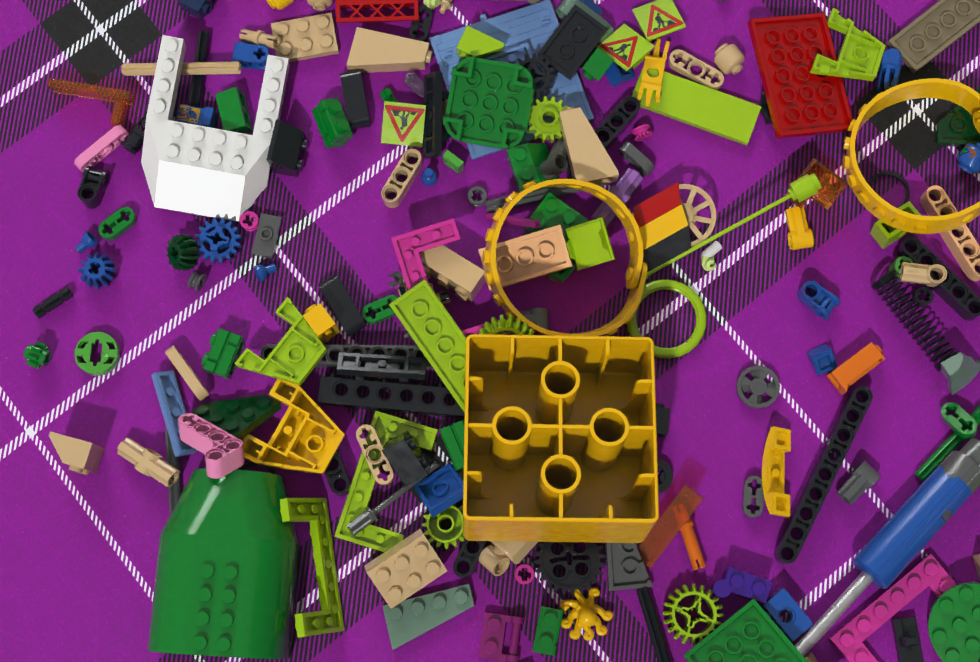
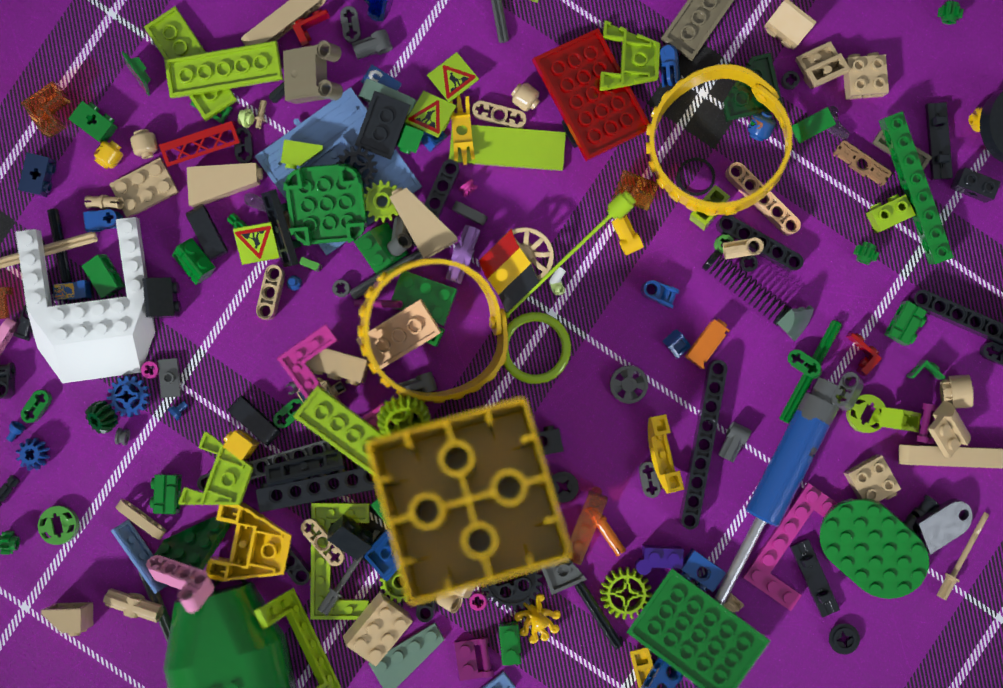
camera: 15 degrees left, 10 degrees up
lime piece [566,217,615,270] -> none

